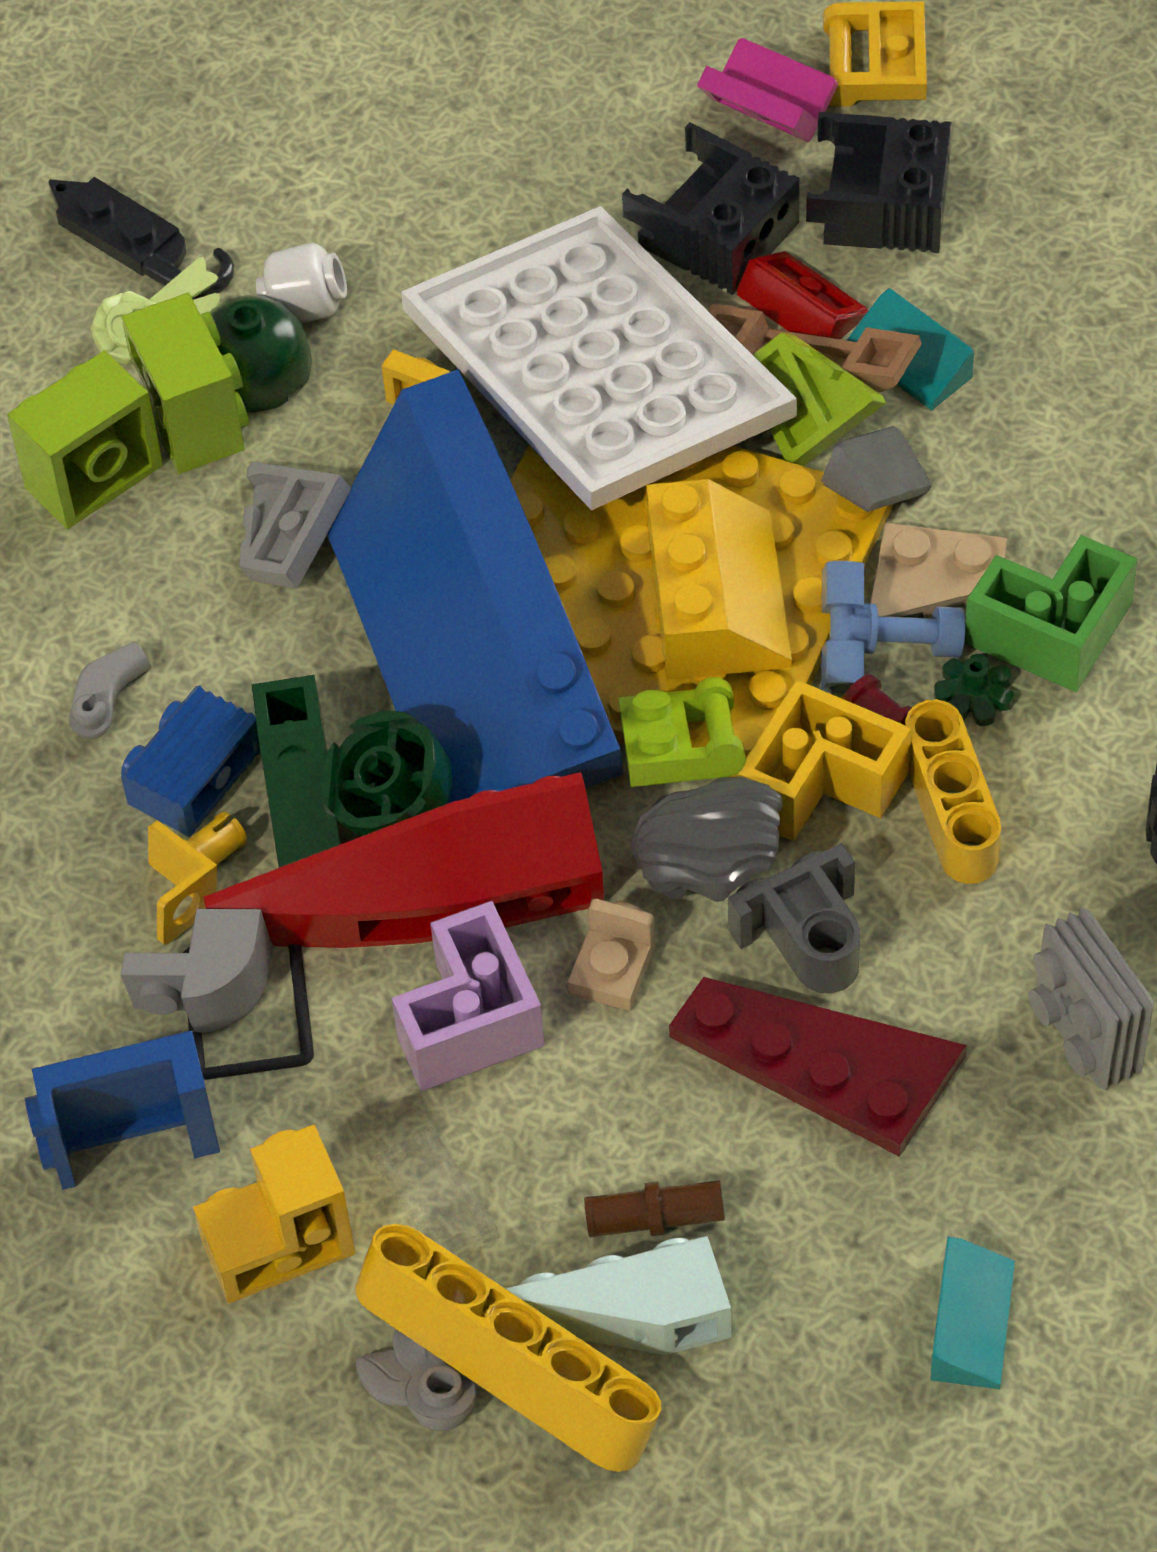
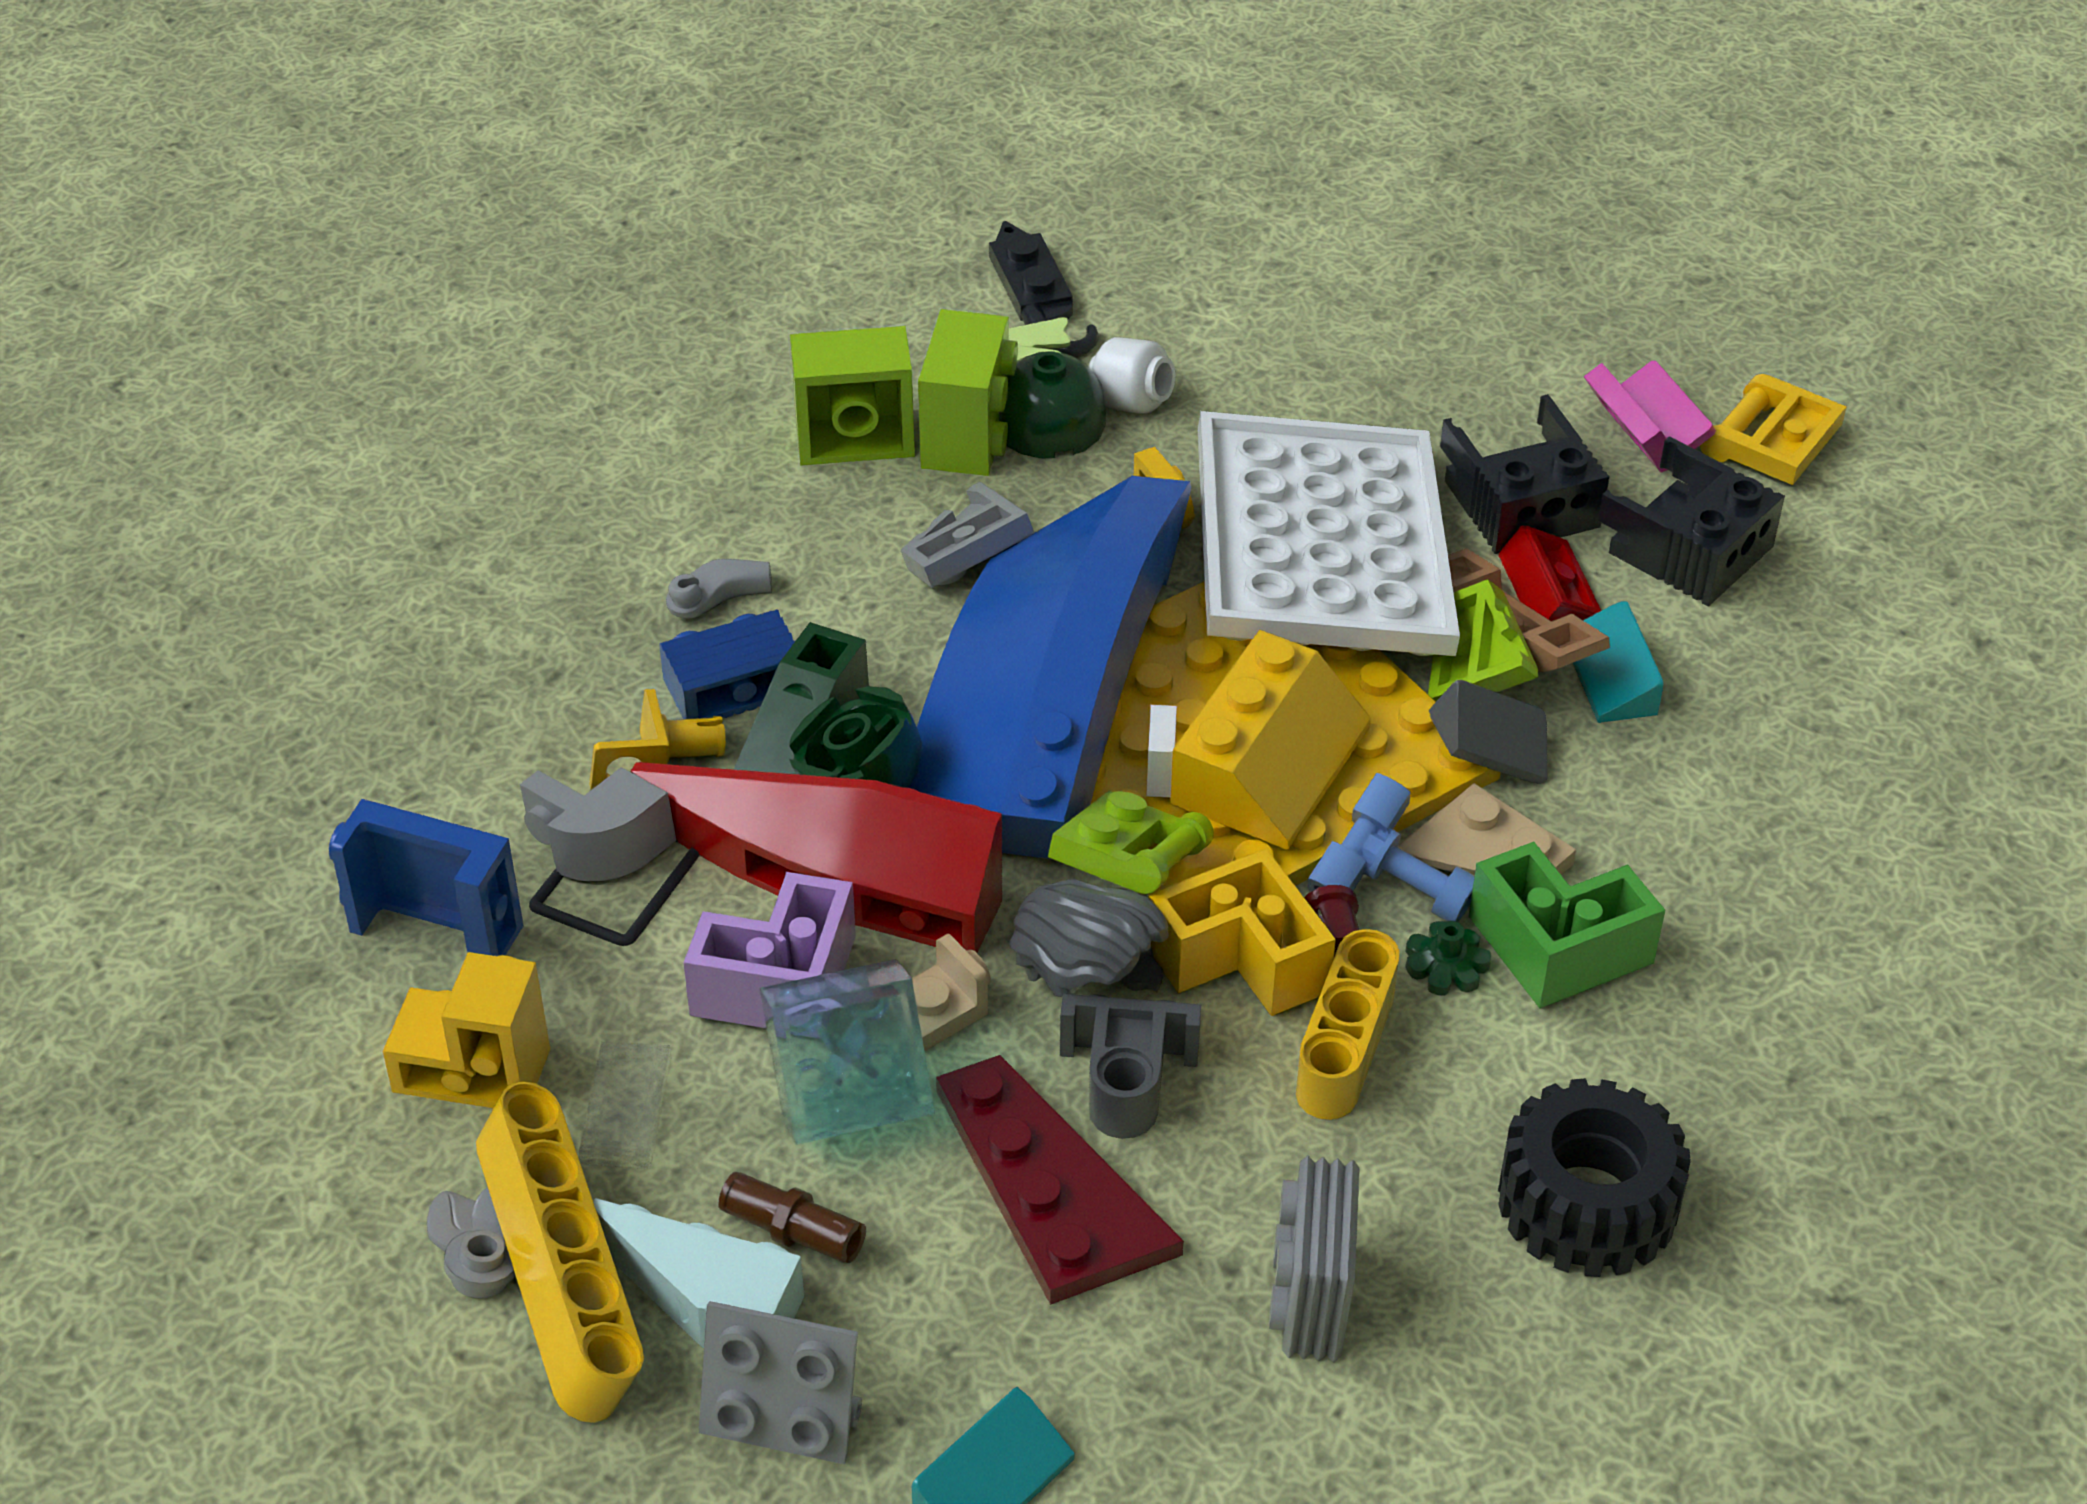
camera: 30 degrees right, 10 degrees down
none -> light grey hinge [699,1301,862,1464]
none -> clear light blue brick [759,959,935,1145]
none -> white tile [1147,705,1177,797]

